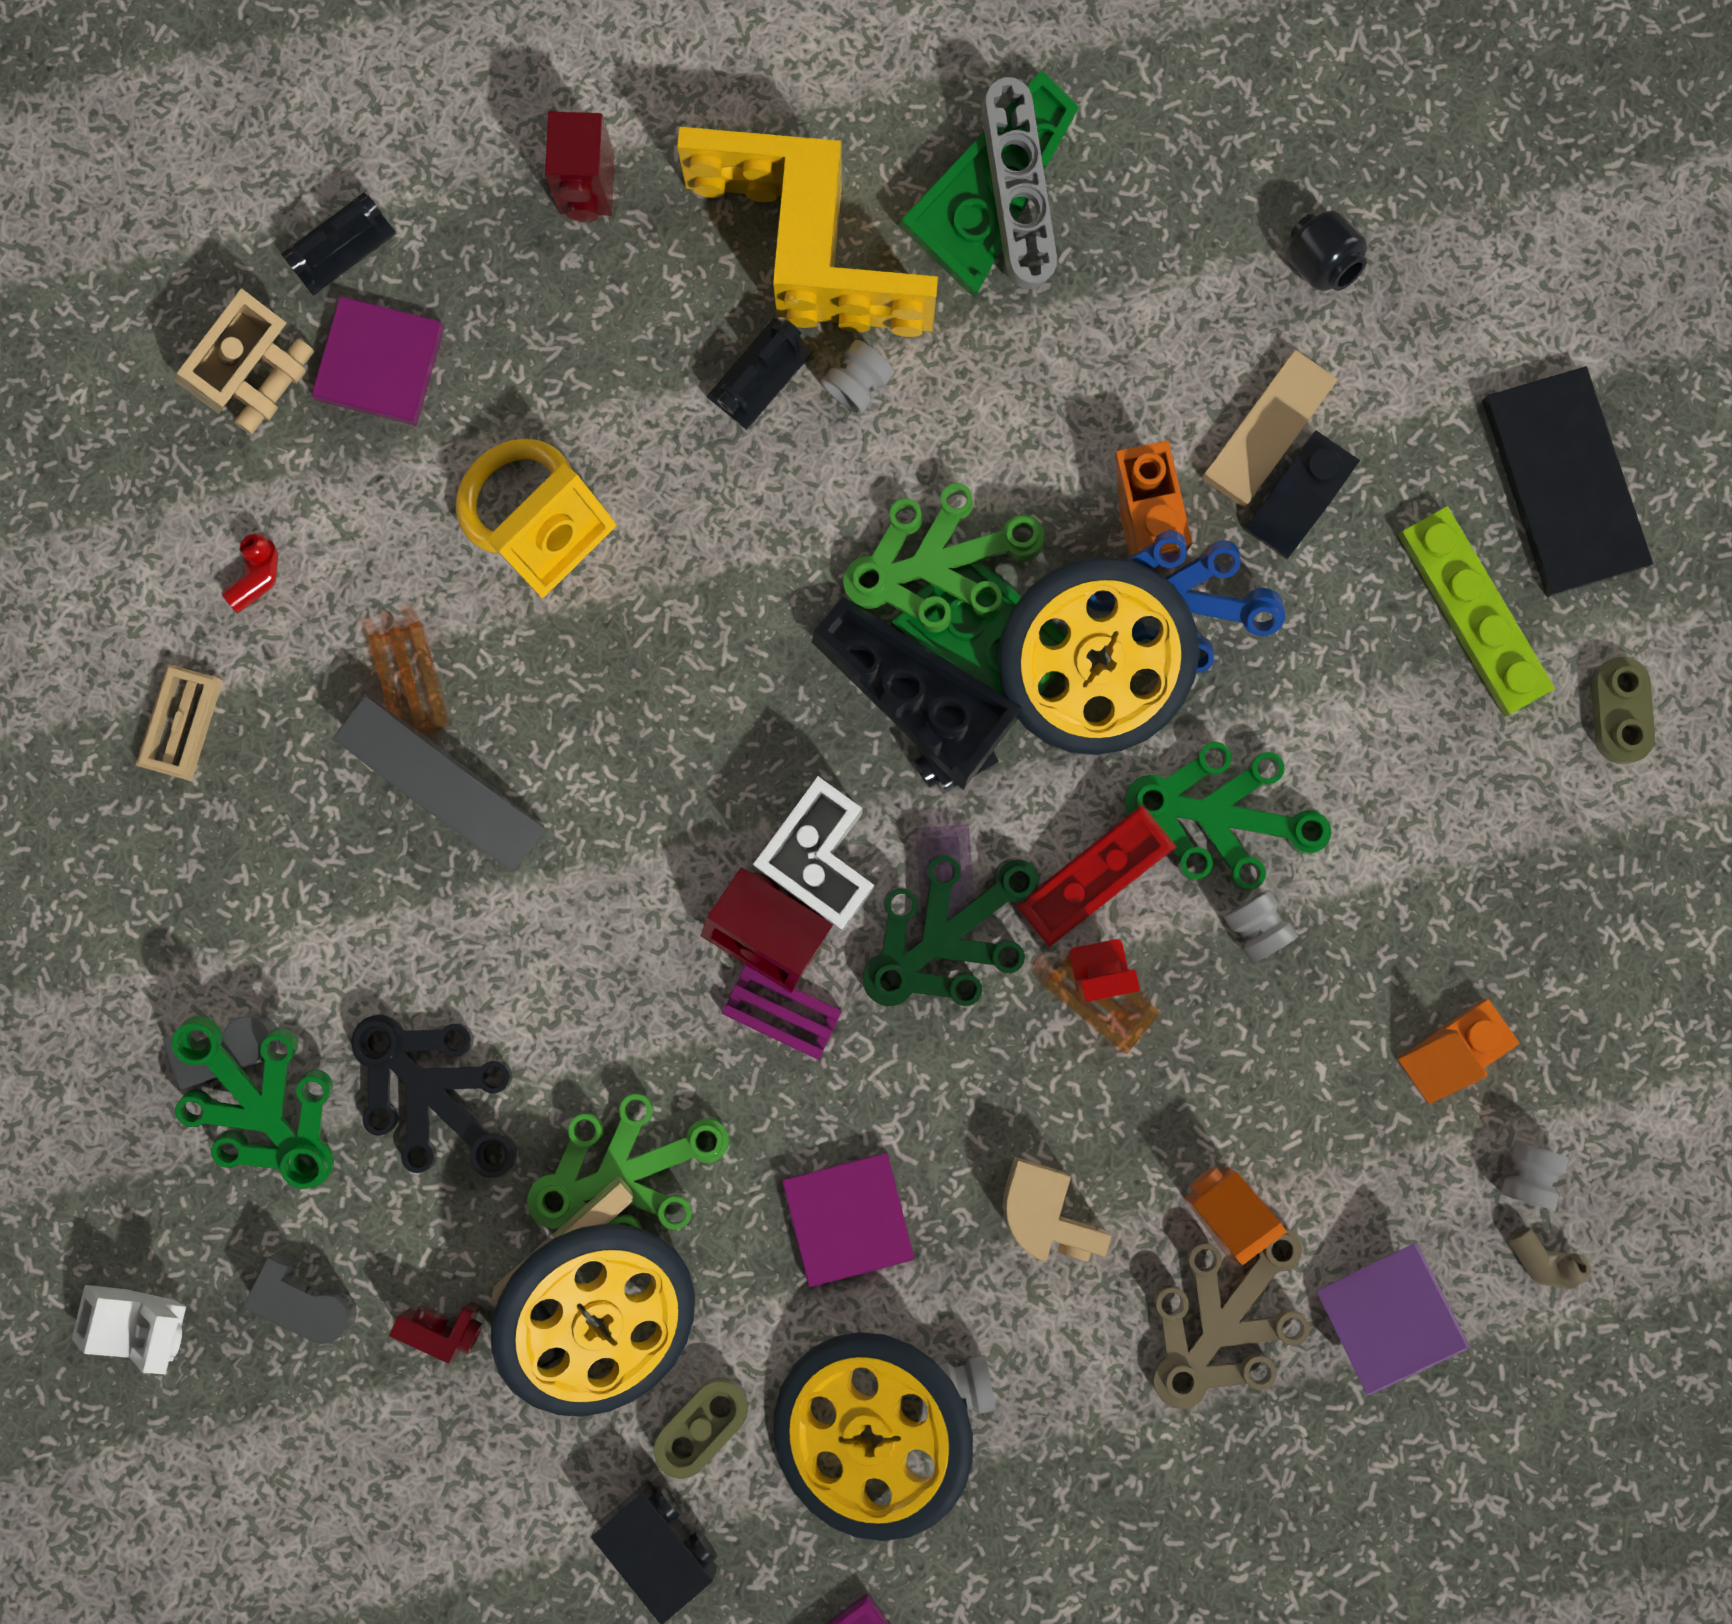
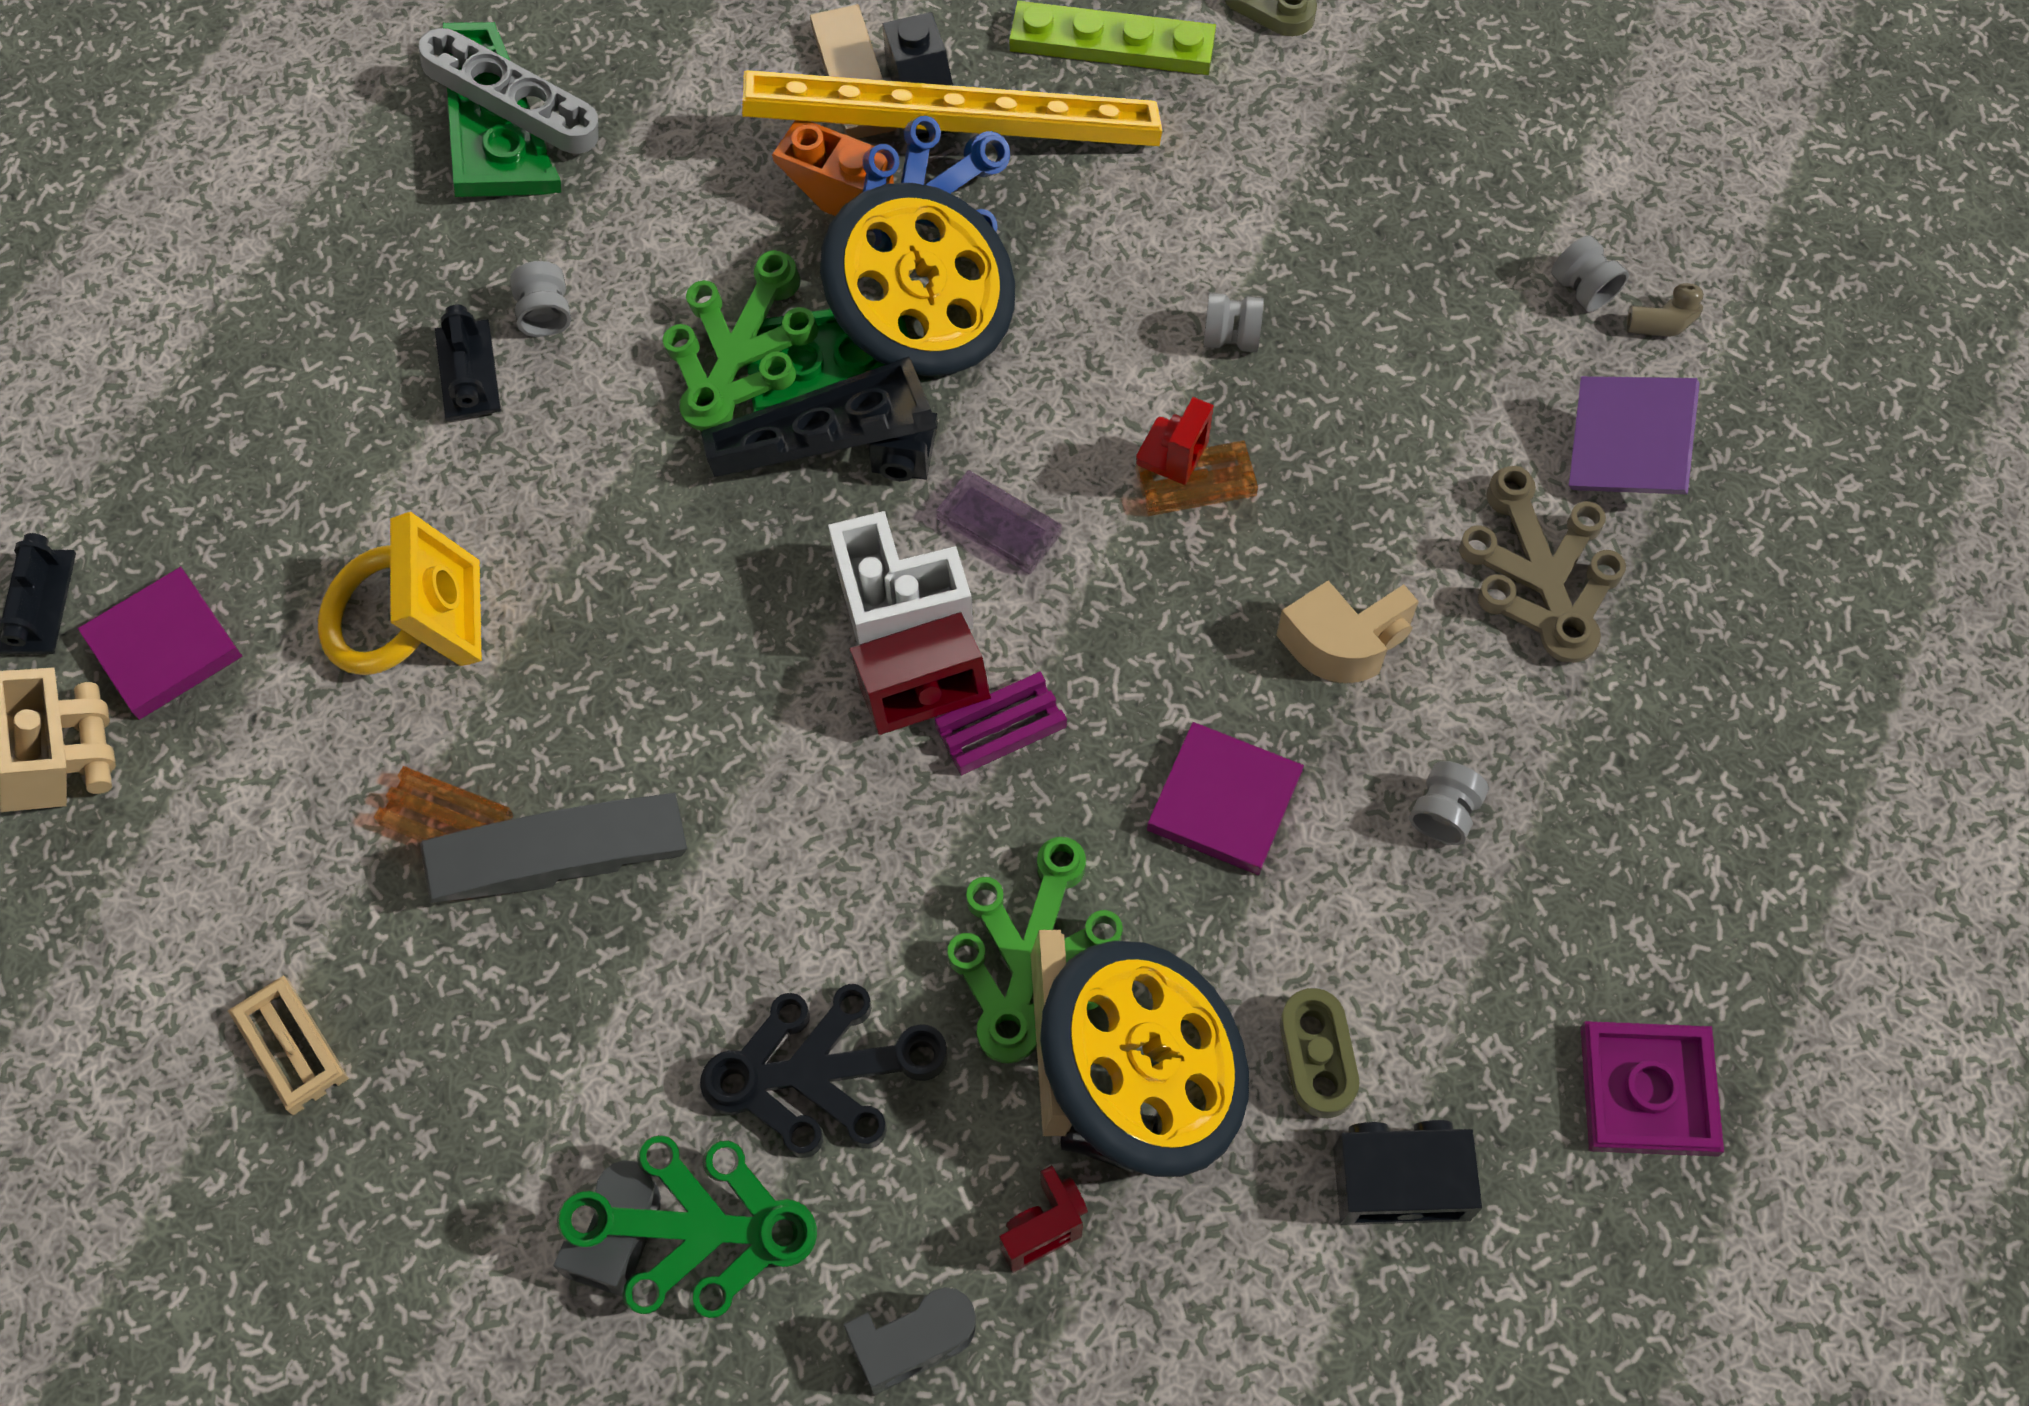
camera: 50 degrees left, 20 degrees down
red arm [221,533,278,613] -> none
dark red brick [545,111,615,222] -> none
yellow bracket [677,127,938,337] -> none
wedge [774,1332,973,1541] -> none
dark green plant [862,854,1039,1006] -> none
red tile [1016,804,1177,947] -> none
green plant [1124,742,1331,890] -> none
orange slope [1184,1166,1287,1266] -> none
orange slope [1396,999,1520,1104] -> none
none -> yellow tile [742,70,1162,146]

